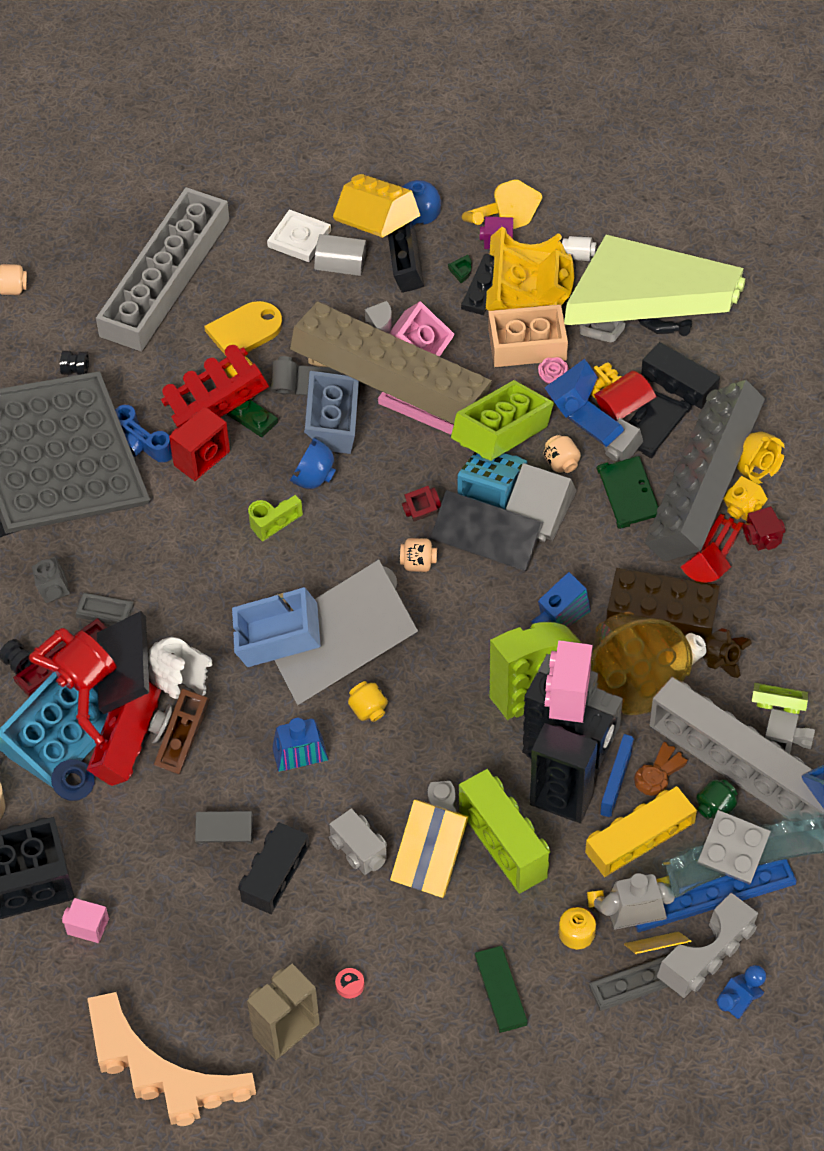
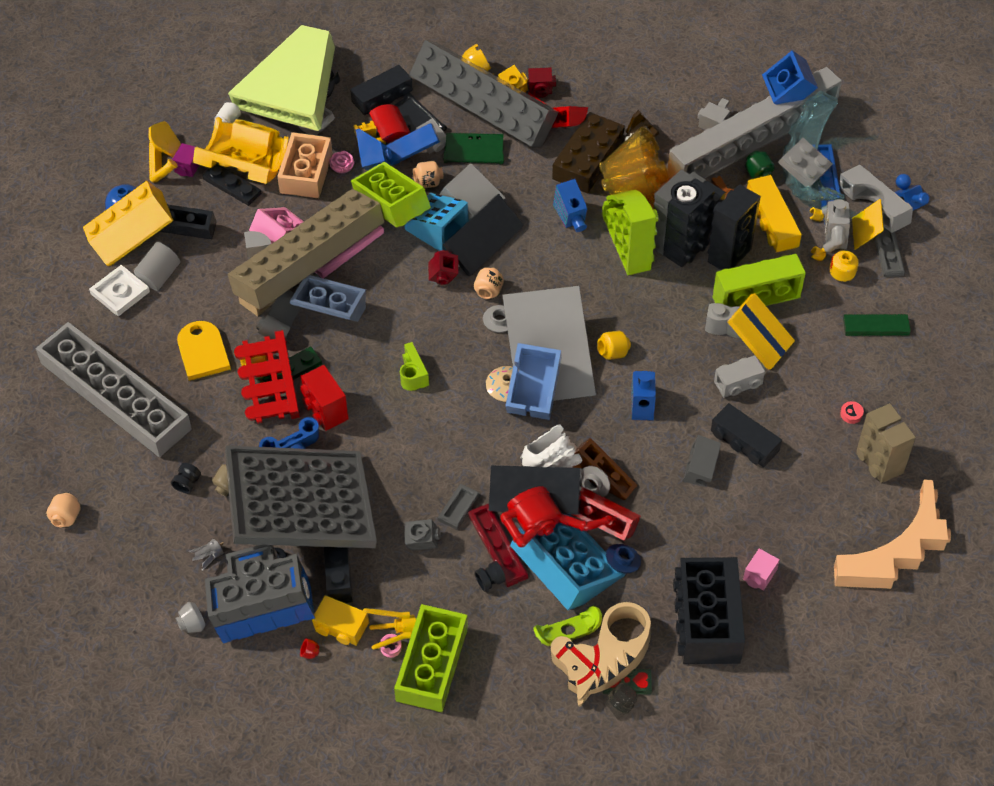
camera: 75 degrees left, 0 degrees up
blue cylinder [290,438,336,489] -> none
dark green tile [448,255,472,283] -> none
bright pink brick [545,641,592,723] -> none
lime plate [752,683,808,714] -> none

